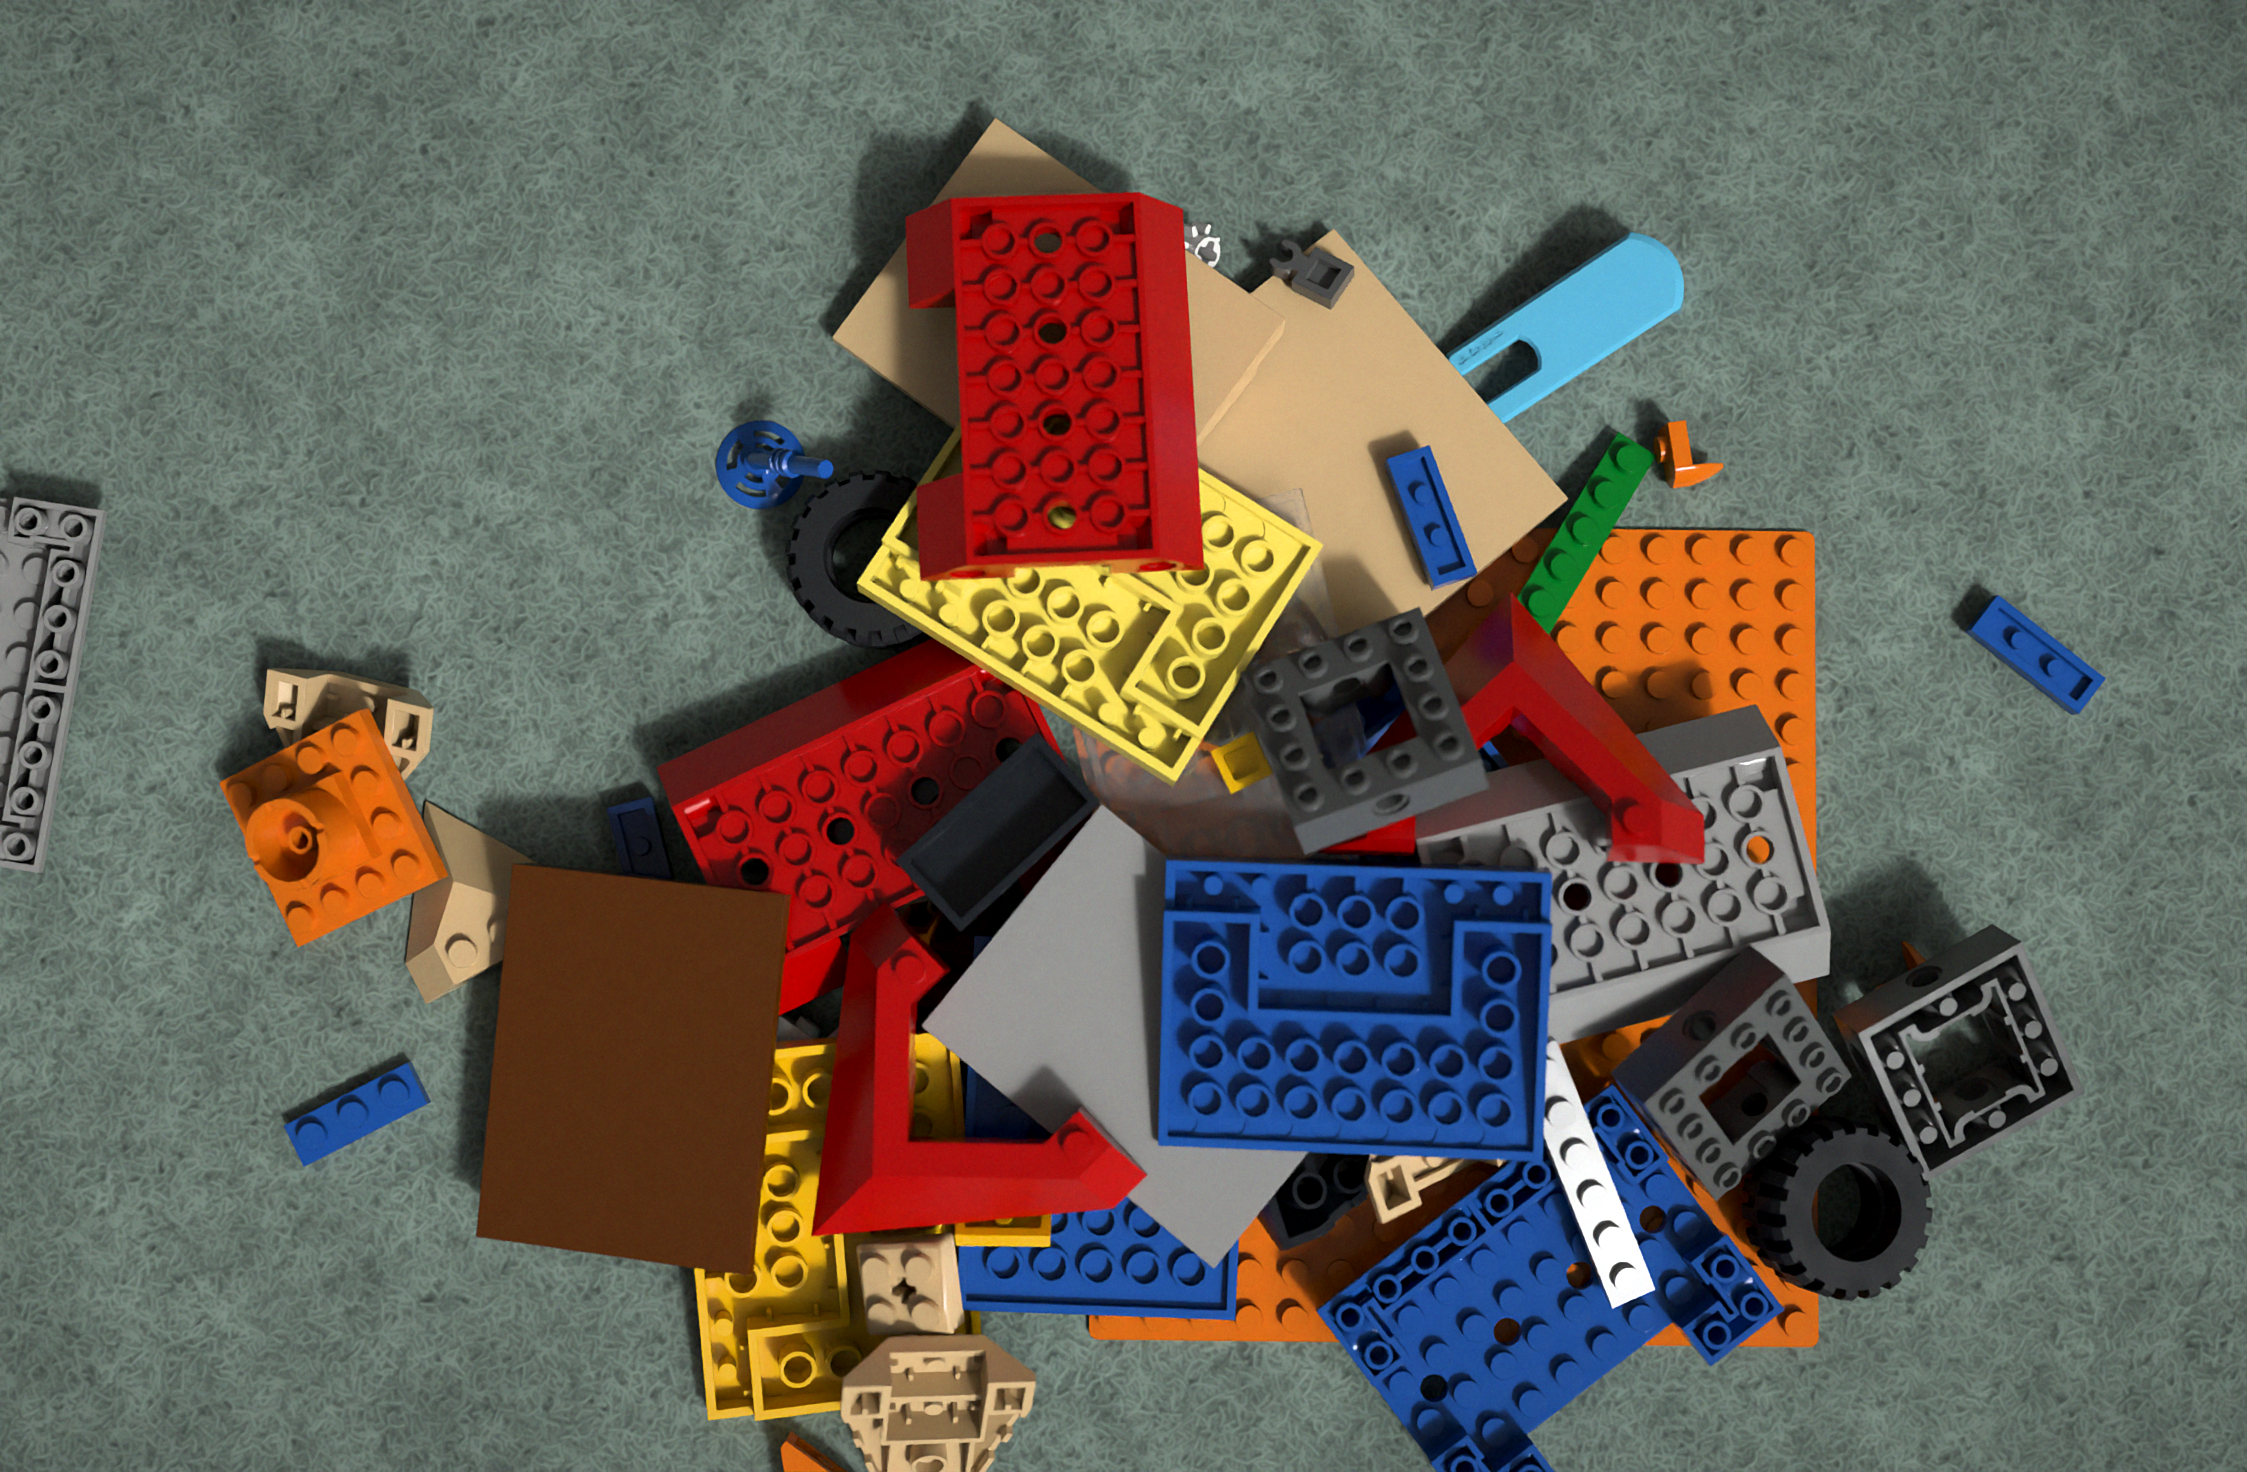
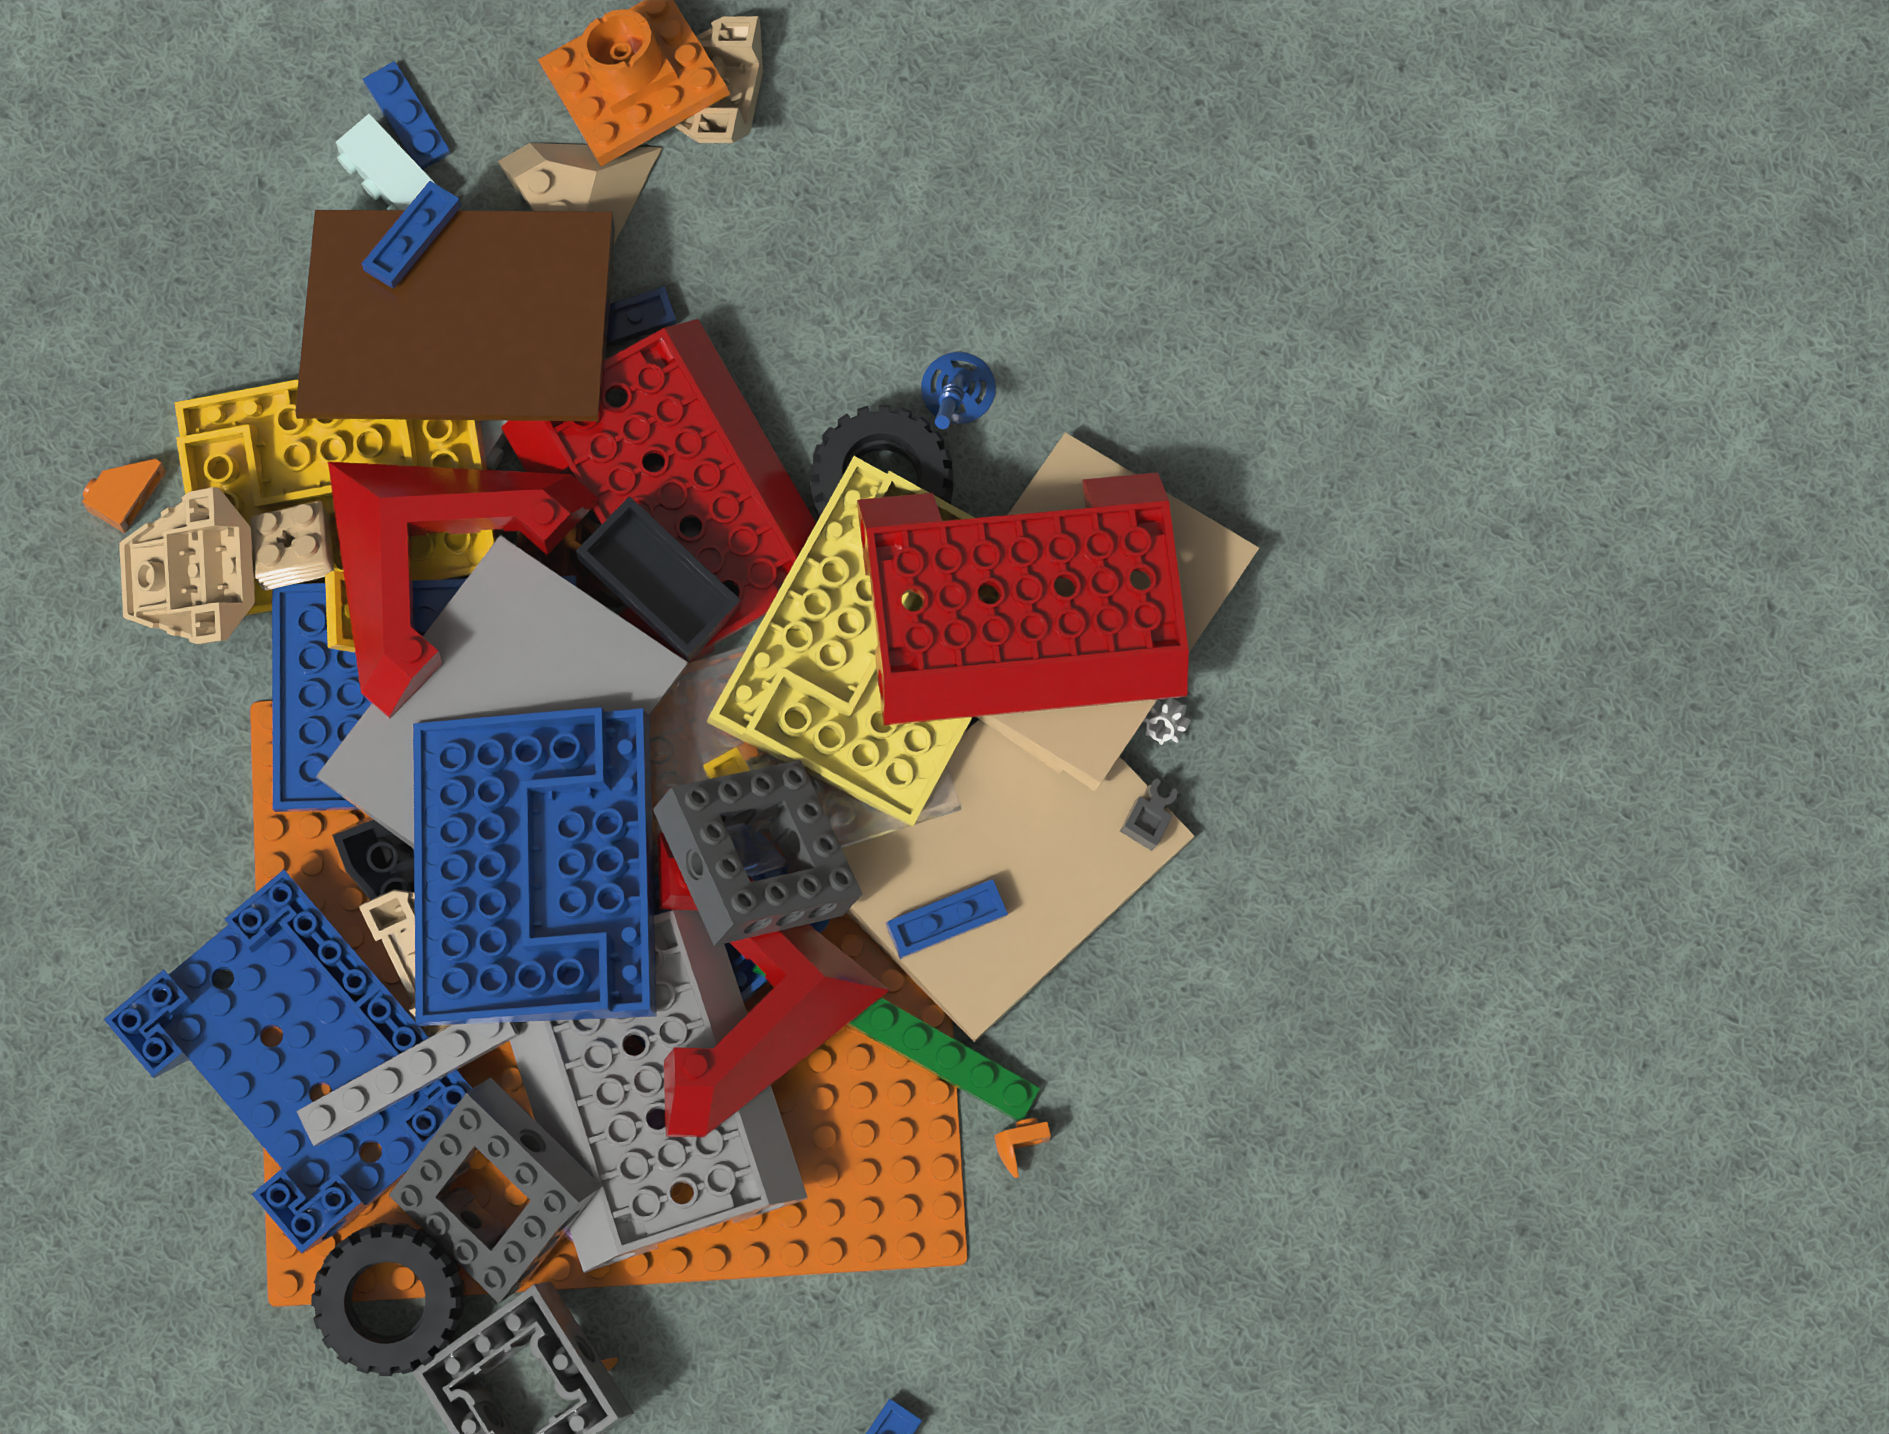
camera: 90 degrees right, 10 degrees down
medium azure piece [1445,232,1684,424] -> none
none -> light aqua brick [336,114,434,210]
none -> blue plate [362,181,461,289]

